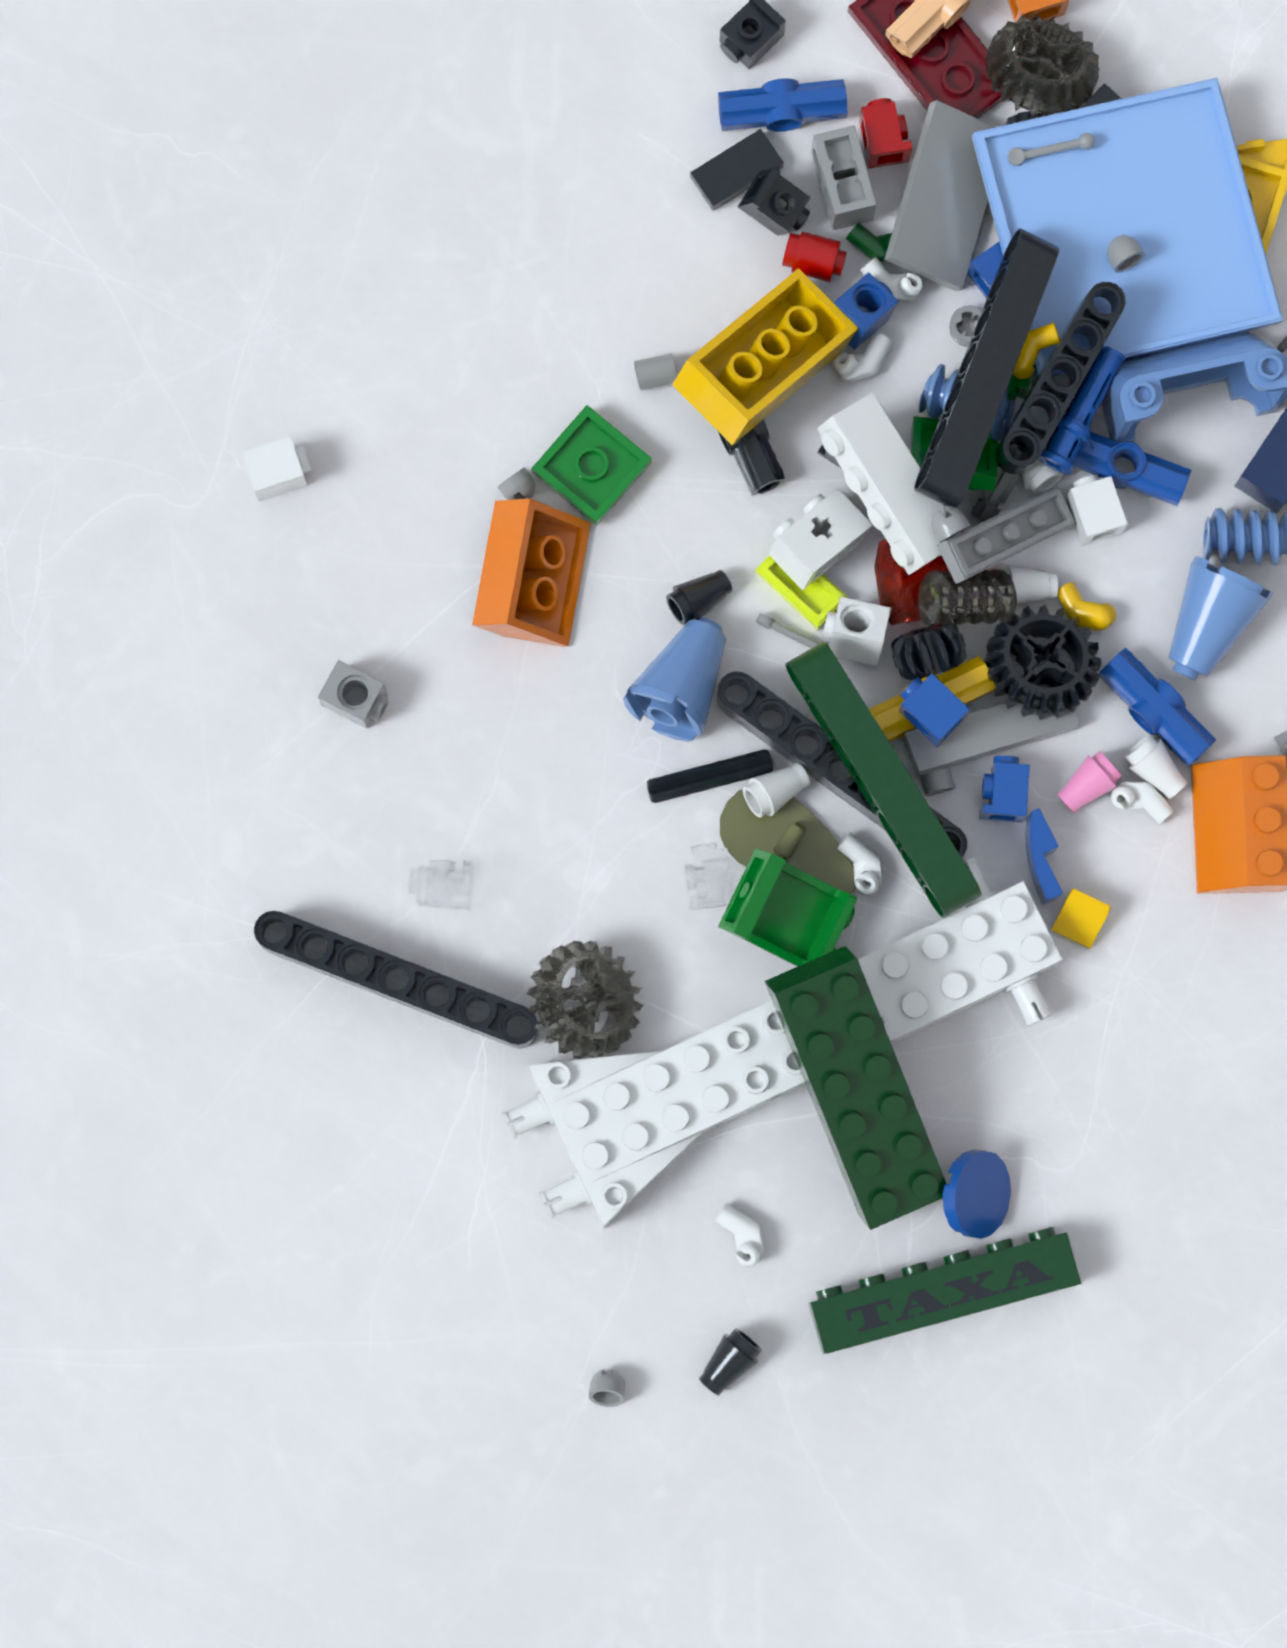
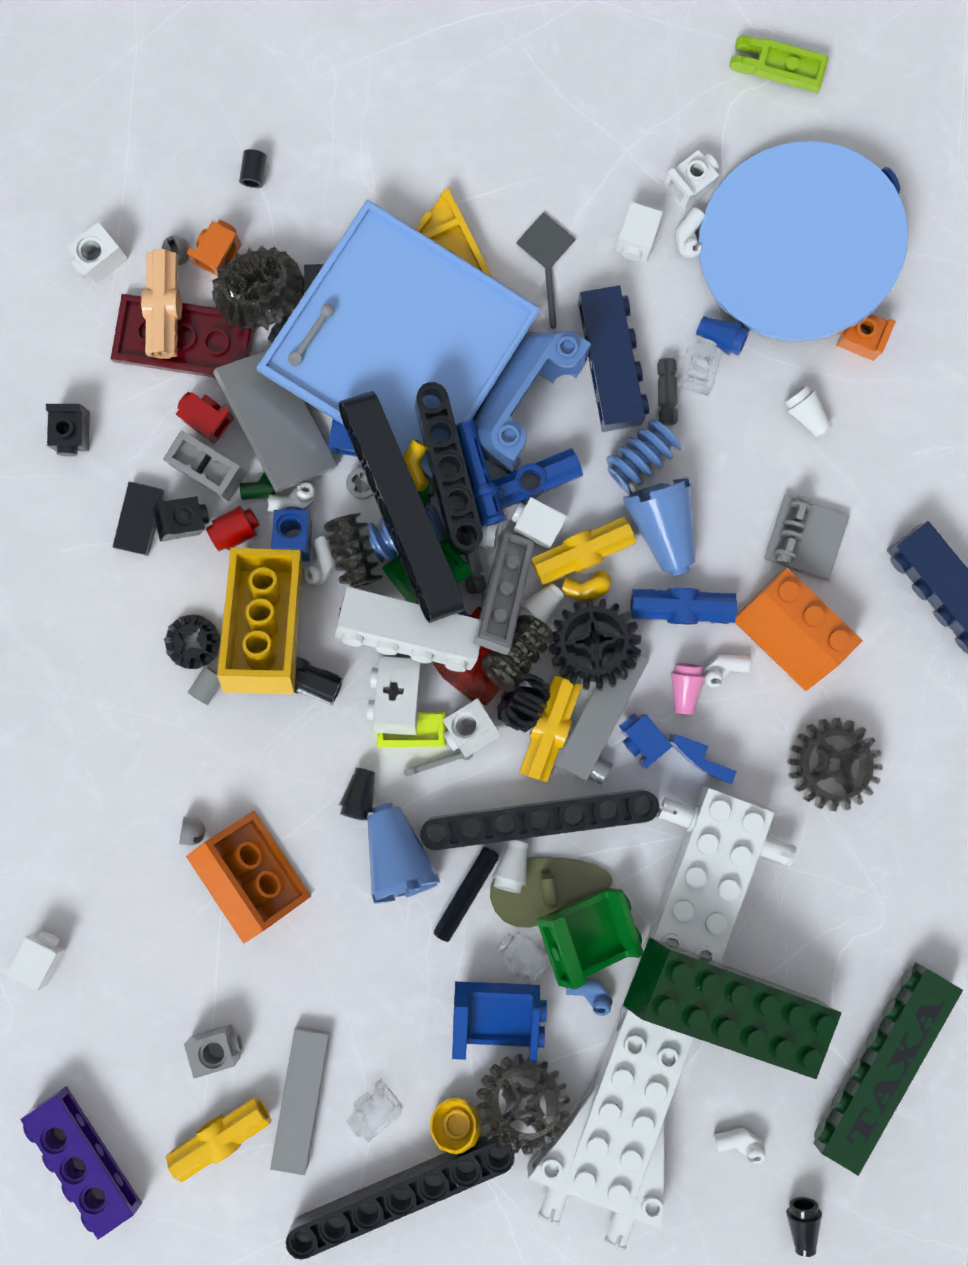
camera: 45 degrees left, 5 degrees up
green plate [531,405,652,526] -> none
blue piece [718,78,848,132] -> none
dark green beam [785,641,982,918] -> none
white arm [837,832,882,895] -> none
blue brick [899,673,970,748] -> none
light grey hinge [932,506,971,543] -> none
blue tile [942,1149,1011,1239] -> none
yellow slope [1051,888,1112,949] -> none
light grey hinge [1107,235,1145,273] -> none
white cone [1125,734,1188,799] -> none
none -> dark purple brick [20,1086,142,1240]
none -> black gear [164,614,220,669]
none -> yellow piece [165,1095,272,1183]
none -> light grey tile [270,1026,330,1175]
none -> clear smoke piece [324,513,383,588]
none -> yellow hair [430,1097,482,1154]
none -> blue panel [452,981,547,1061]
none -> yellow piece [531,517,636,586]
none -> medium blue arm [566,978,613,1016]
none -> clear smoke gear [787,718,883,811]

